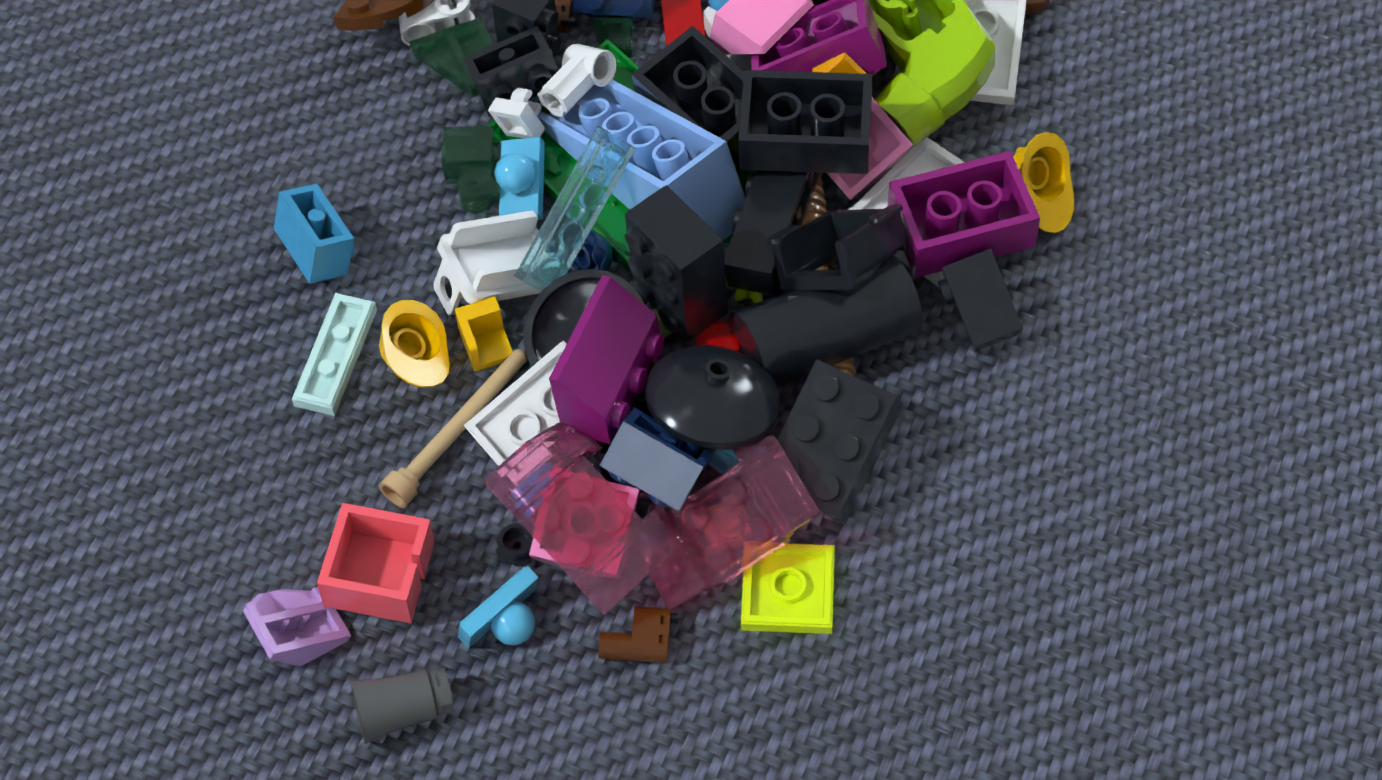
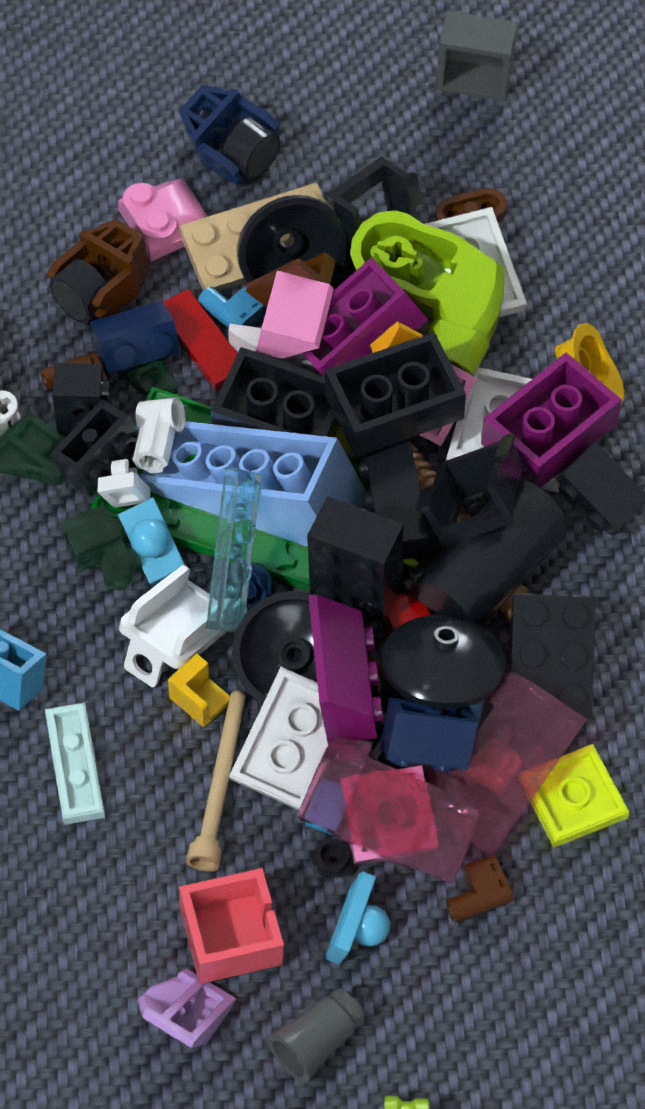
camera: 30 degrees left, 0 degrees up
yellow piece [379,300,450,387] -> none

